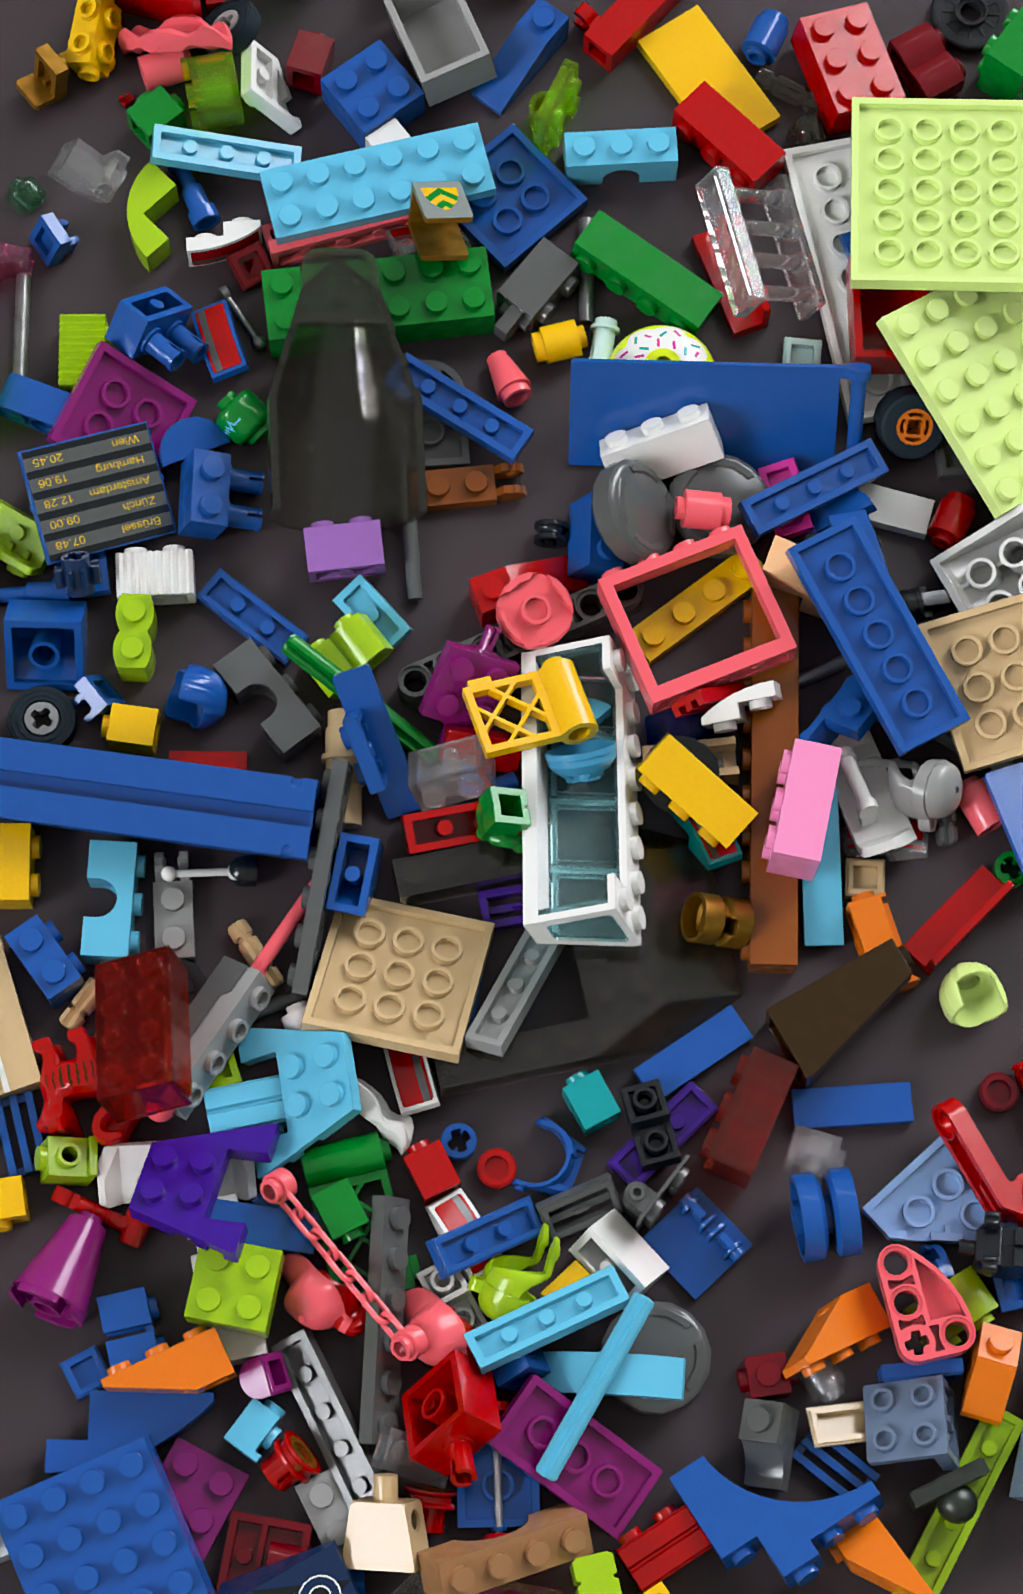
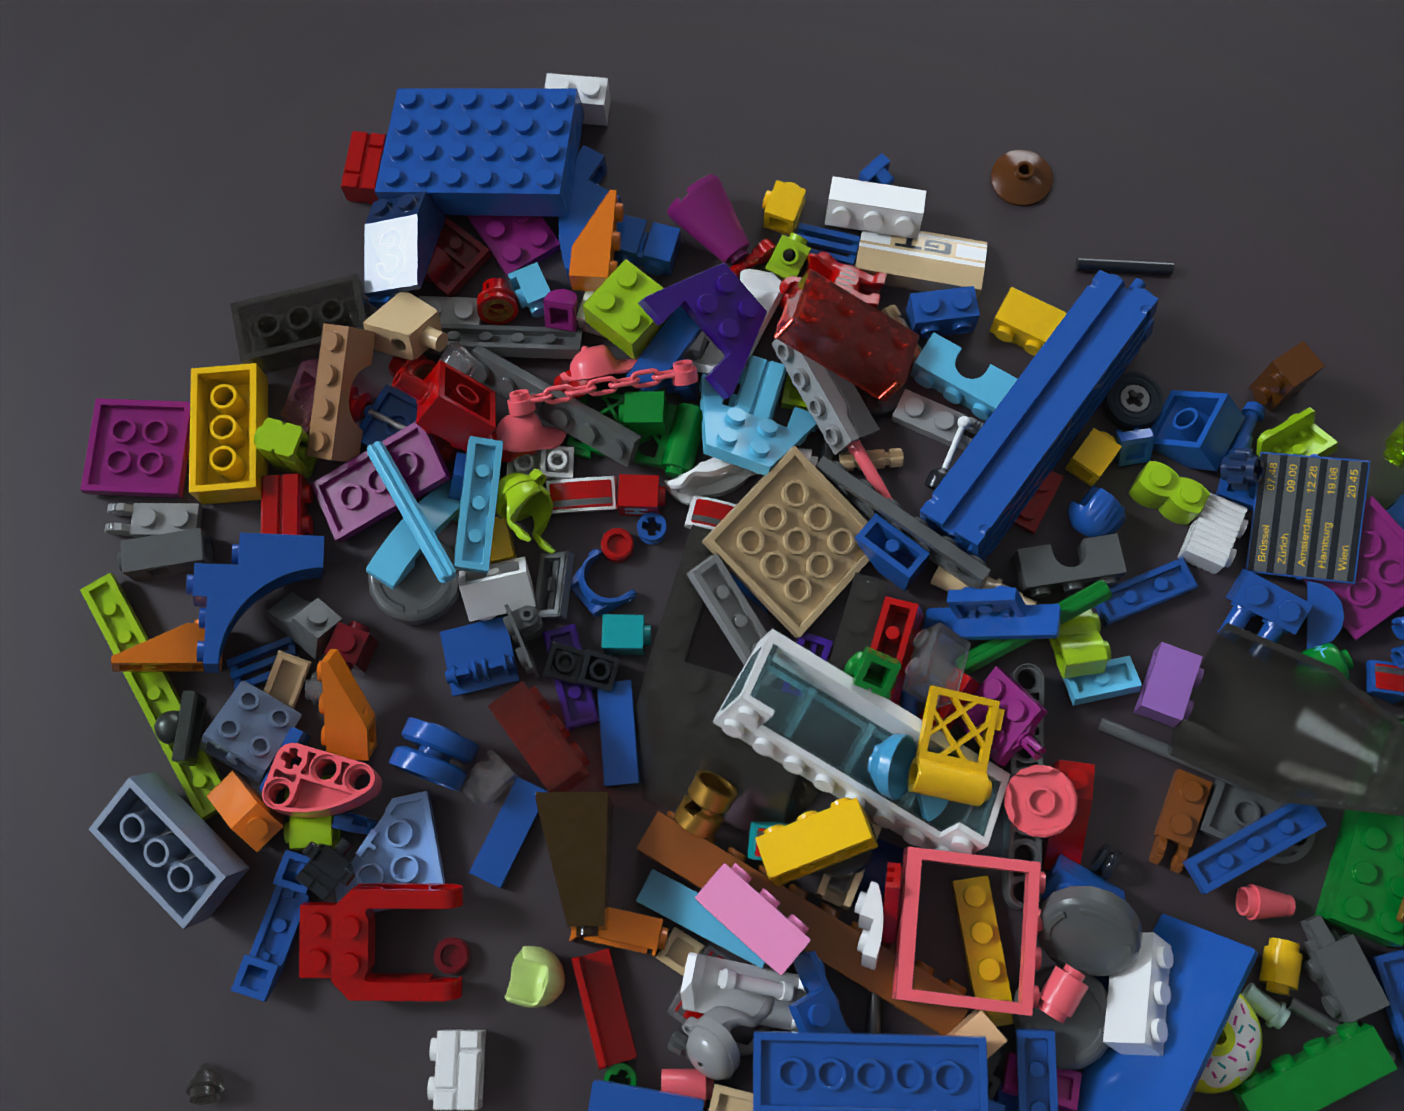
camera: 125 degrees right, 0 degrees up
blue tile [59,1345,108,1402] -> none
blue tile [425,1195,543,1280] -> none

